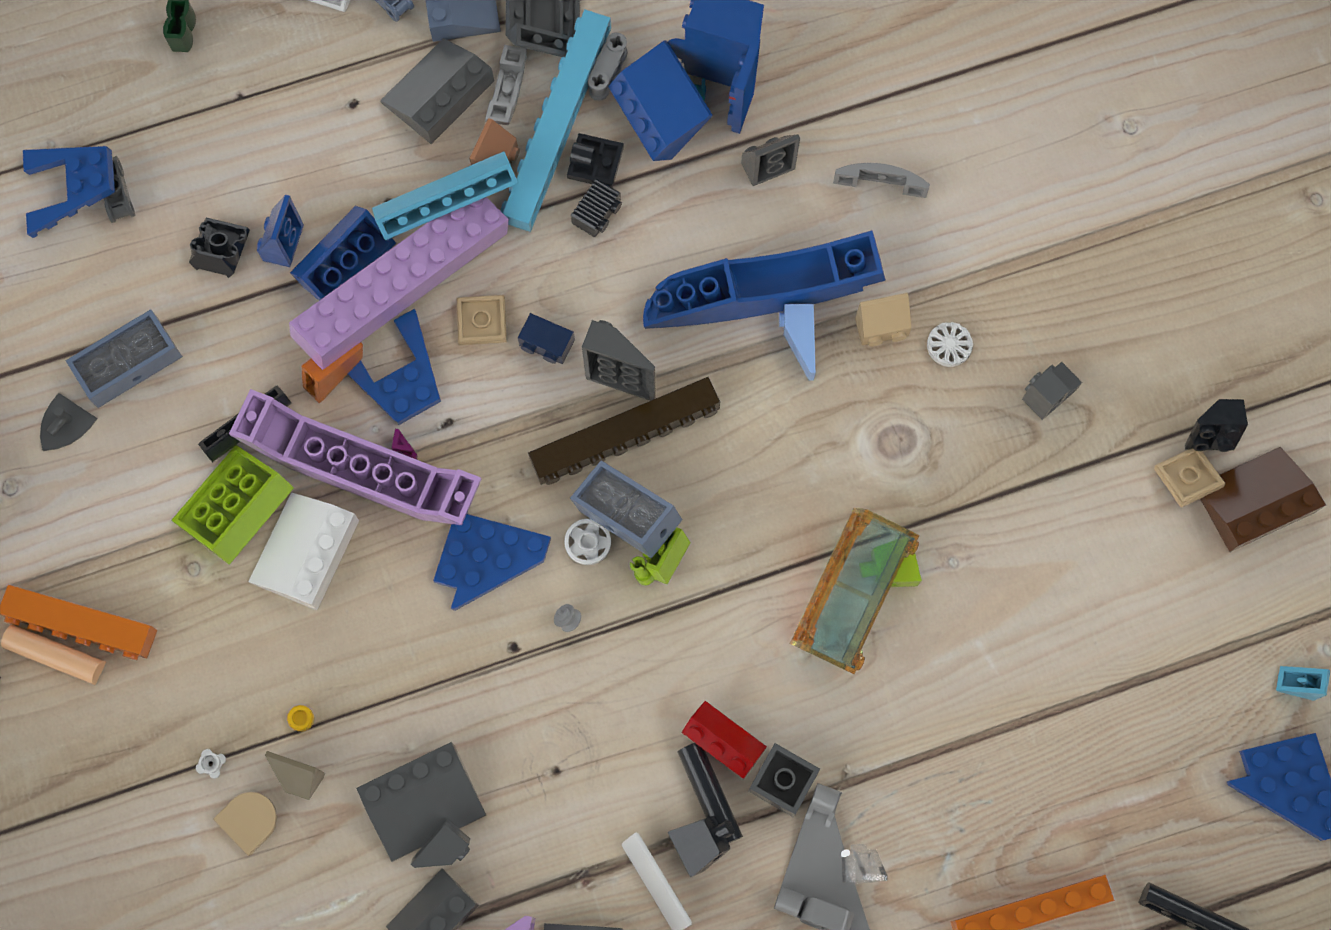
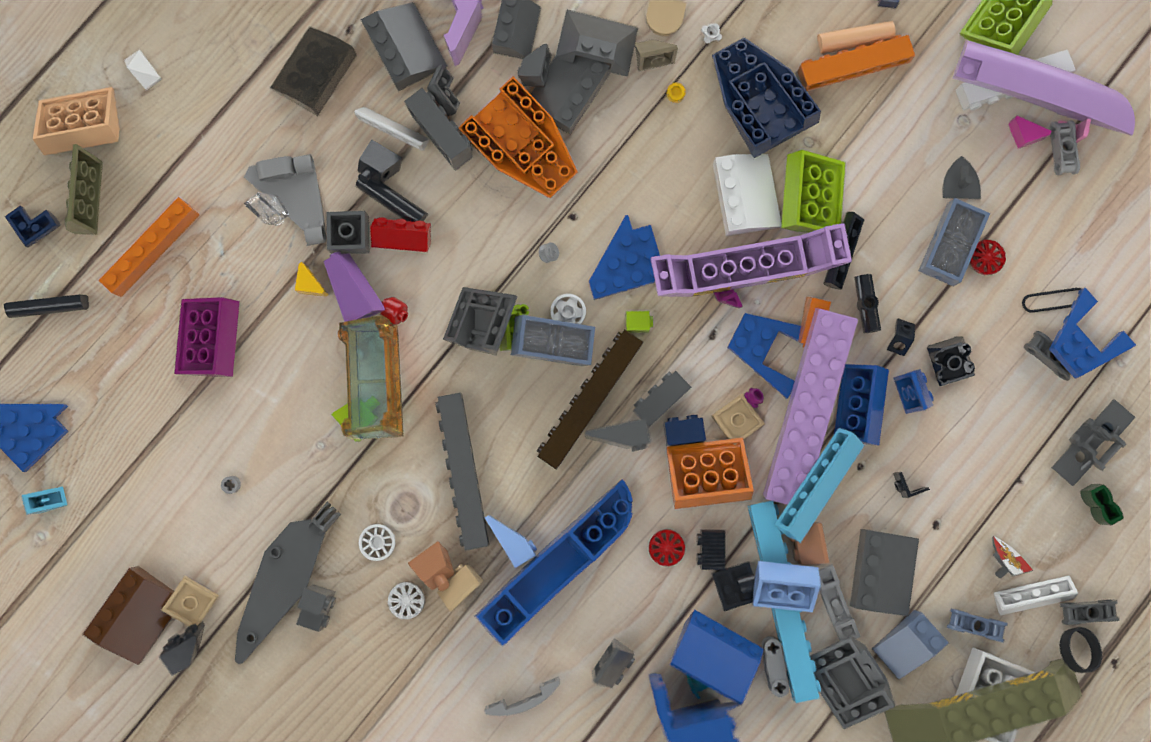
camera: 150 degrees right, 10 degrees up
none -> magenta slope [174,297,240,377]
none -> light grey bush [221,476,241,494]
none -> dark grey wing [235,501,341,664]
none -> yellow slope [295,262,329,297]
none -> medium lavender slope [323,252,385,325]
none -> white wheel [359,524,396,561]
none -> red head [380,297,408,325]
none -> dark grey brick [404,88,473,171]
none -> nougat torso [408,541,454,591]
none -> dark grey brick [427,64,460,116]
none -> dark grey brick [435,393,490,551]
none -> dark grey slope [443,287,518,355]
none -> orange wedge [458,76,578,198]
none -> dark grey slope [555,9,638,77]
none -> lime brick [626,311,653,333]
none -> dark grey brick [633,371,692,428]
none -> red wheel [649,529,685,566]
none -> orange slope [666,438,754,509]
none -> dark blue wedge [712,37,821,158]
none -> magenta plate [744,388,764,408]
none -> light blue slope [753,561,821,612]
none -> black piece [854,274,881,333]
none -> black bracket [887,318,915,356]
none -> black bracket [893,472,930,498]
none -> red wheel [970,240,1006,275]
none -> shield [992,536,1033,579]
none -> black piece [1022,288,1082,313]
none -> dark grey piece [1051,399,1136,486]

